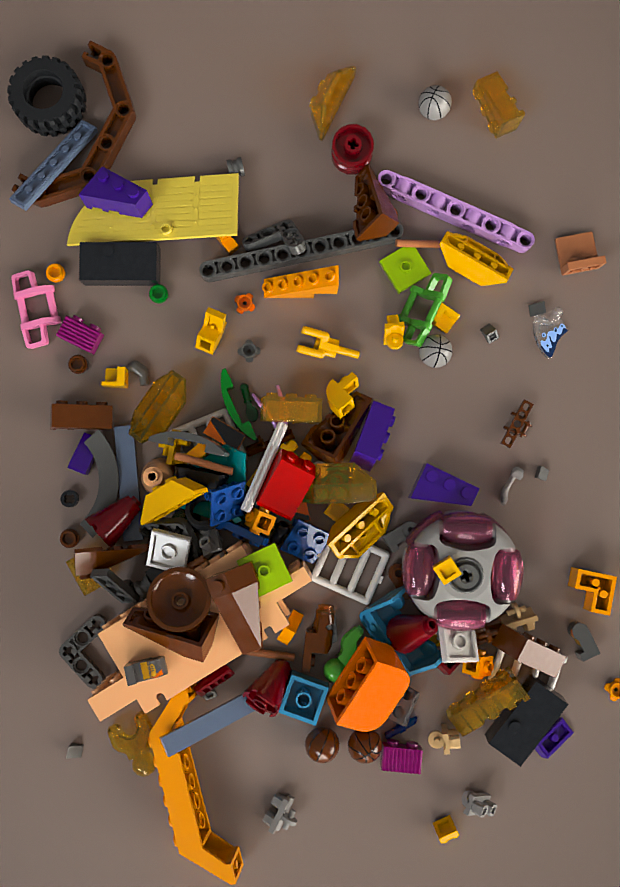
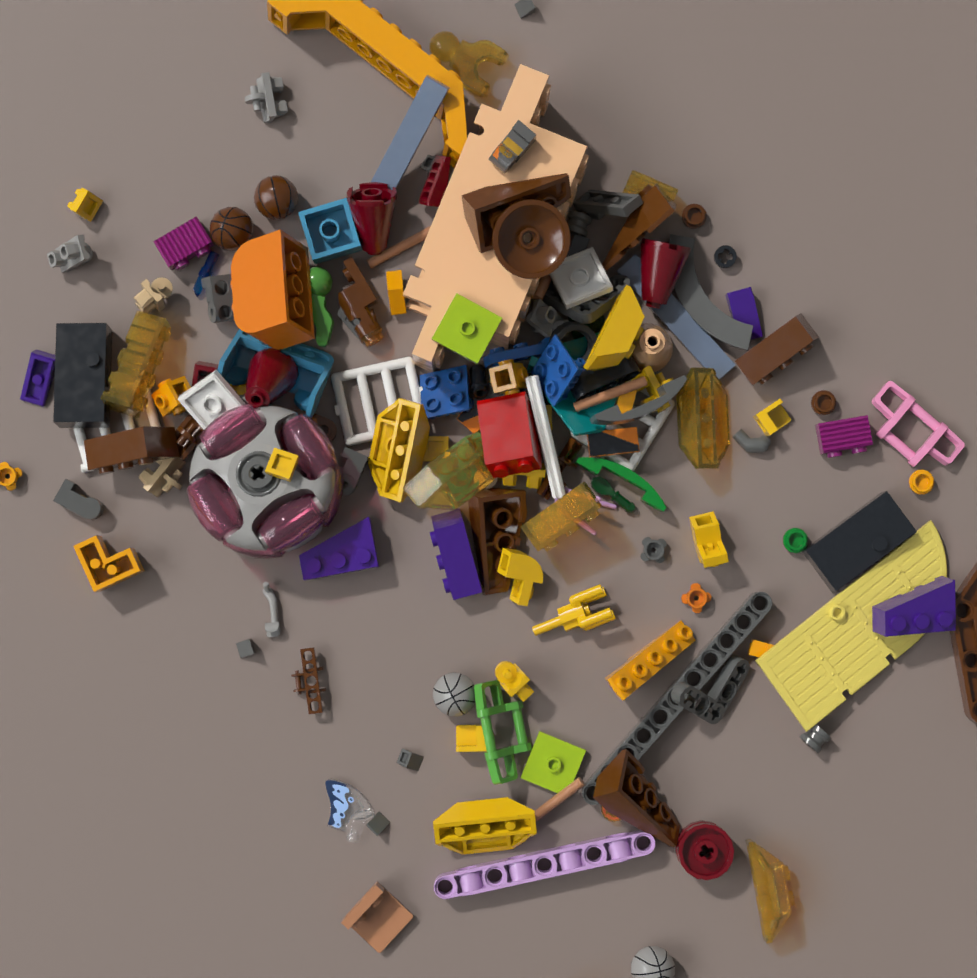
camera: 145 degrees right, 0 degrees up
dark grey beam [59,614,107,689] -> none
reddish brown wedge [205,561,263,655] -> none

